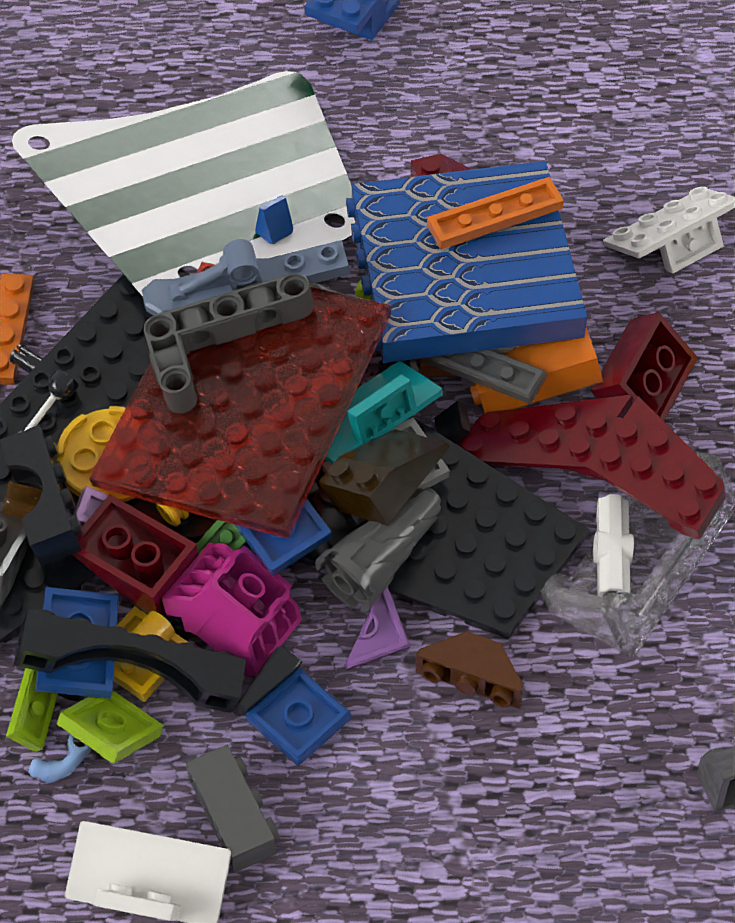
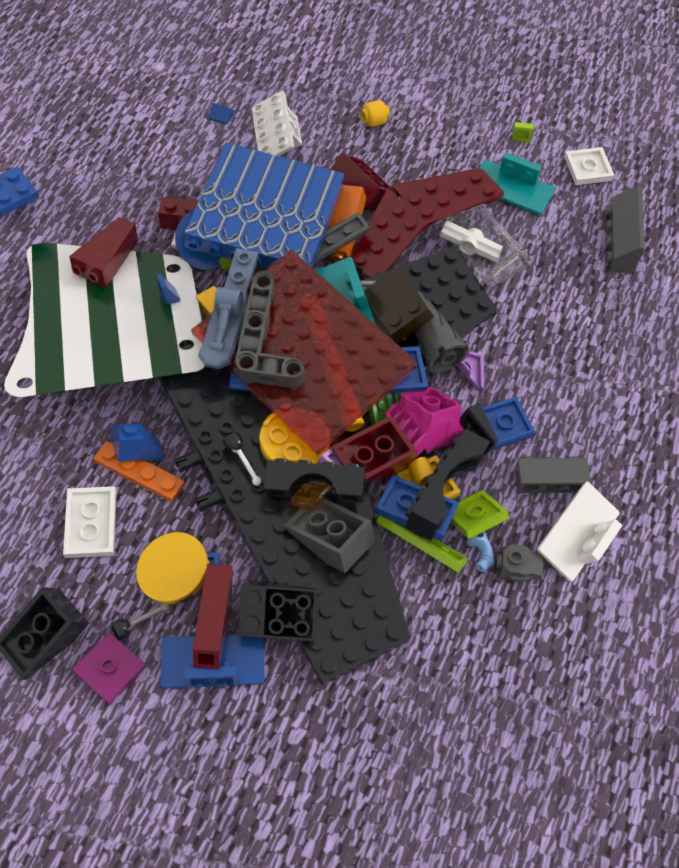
camera: 70 degrees left, 5 degrees up
reddish brown slope [416,631,523,708] -> none
orange plate [427,177,564,250] -> none
none -> dark red slope [69,217,138,287]
none -> blue slope [109,424,164,461]
none -> blue slope [209,103,235,125]
none -> dark grey hand [495,544,543,582]

